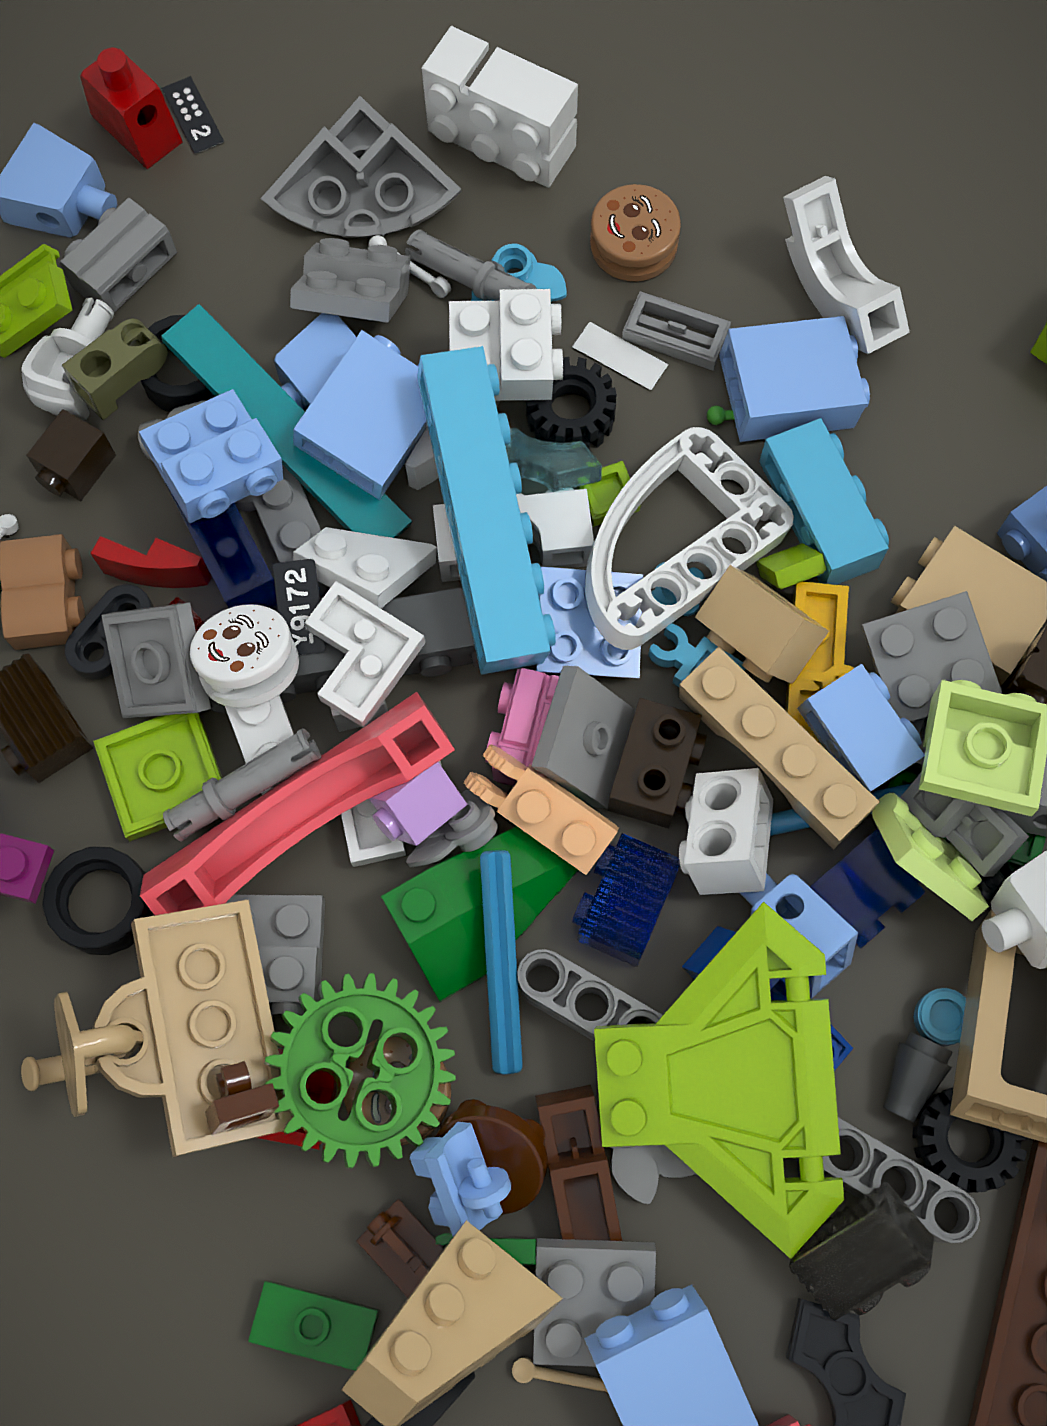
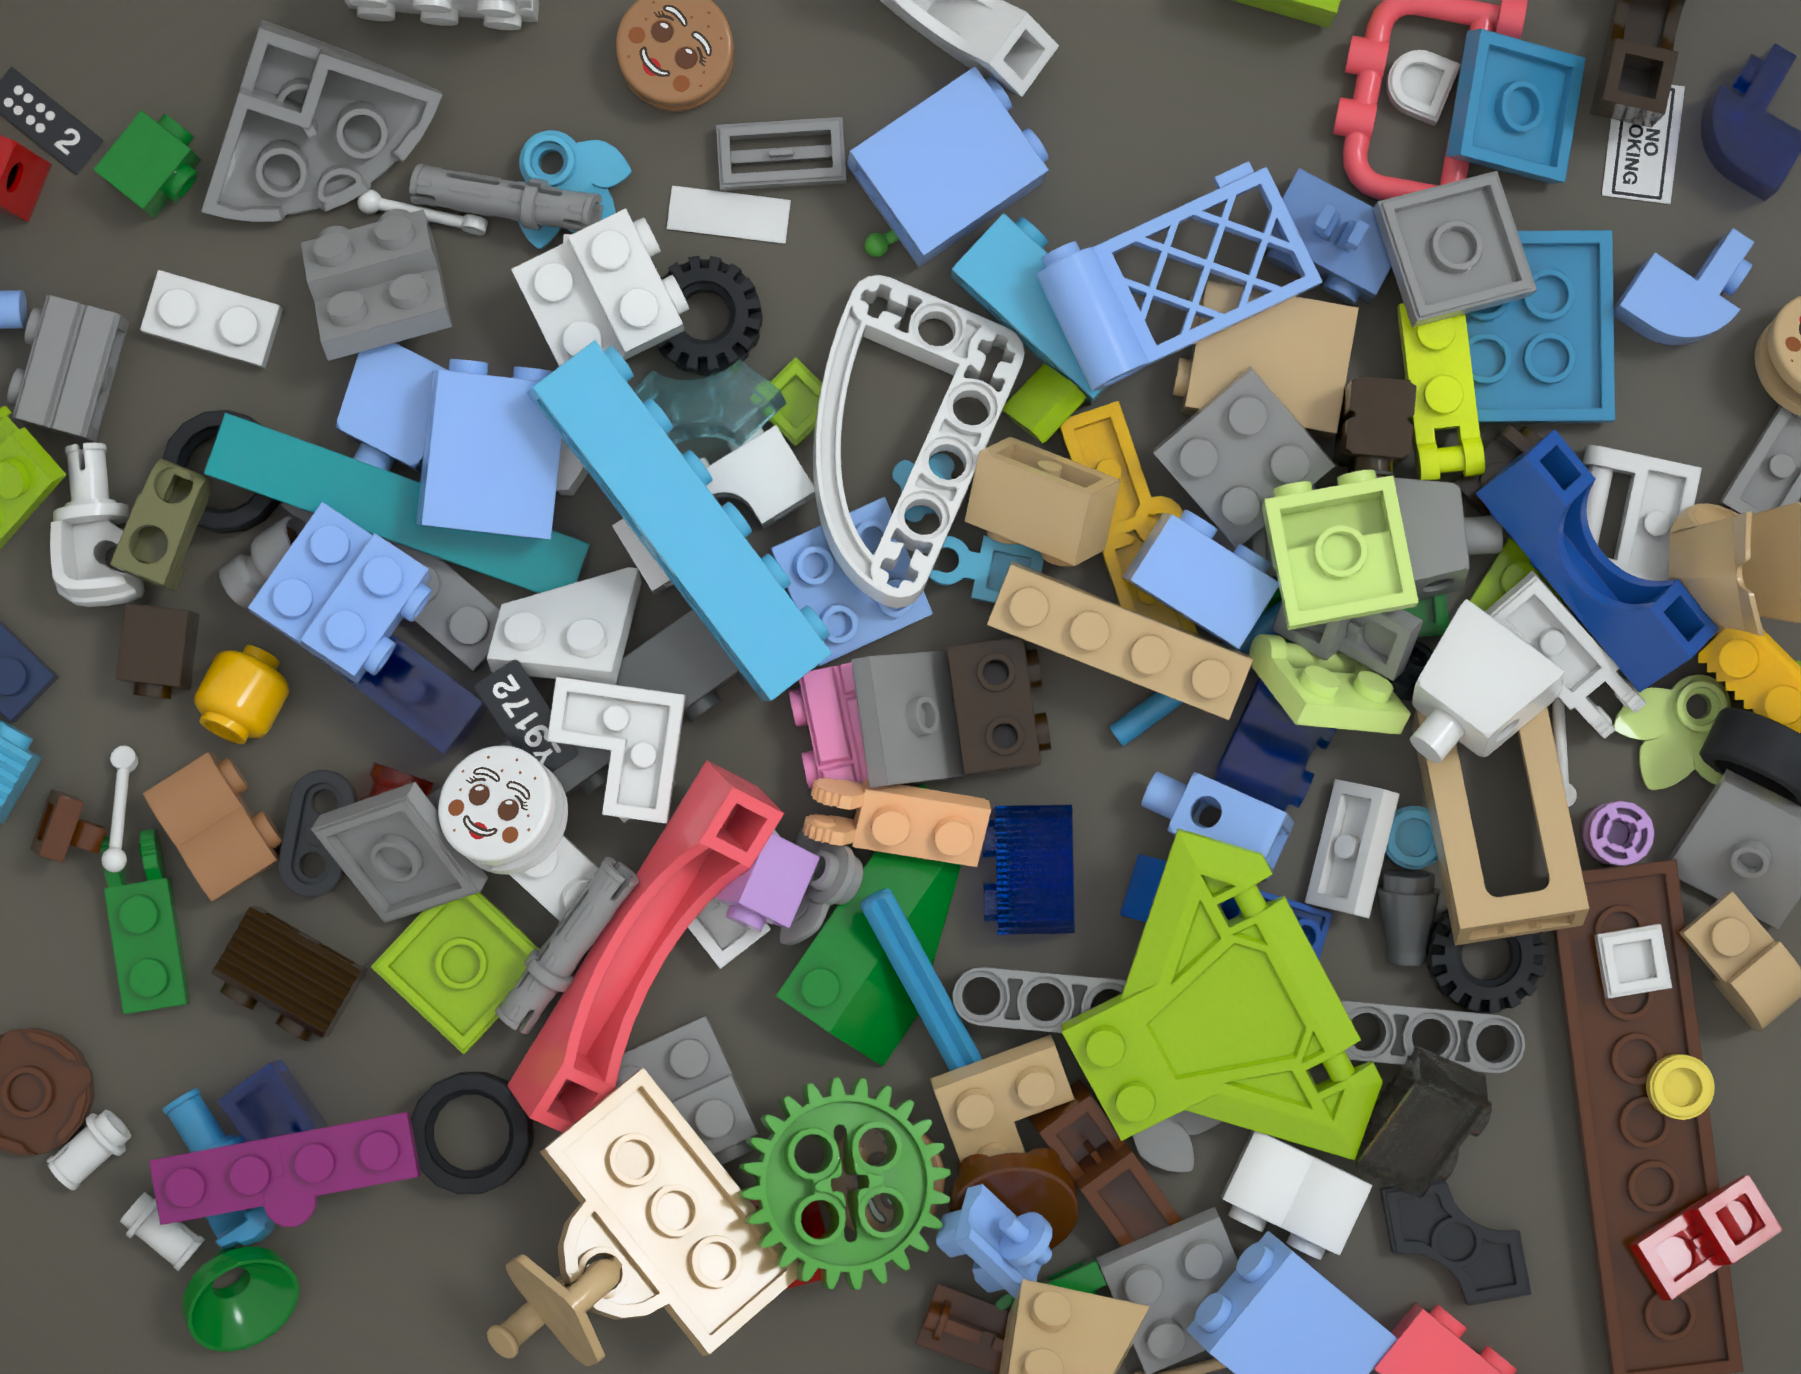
camera: 25 degrees left, 15 degrees up
red slope [90,536,212,588] -> none
reddish brown tile [205,1061,279,1135] -> none
white brick [679,768,773,895] -> none
none -> green brick [93,110,201,219]
none -> white plate [140,270,283,369]
none -> yellow head [194,645,290,744]
none -> tan plate [930,1034,1074,1163]
none -> light blue piece [1036,161,1323,392]
none -> white brick [1221,1130,1373,1260]
none -> white plate [1305,779,1400,918]

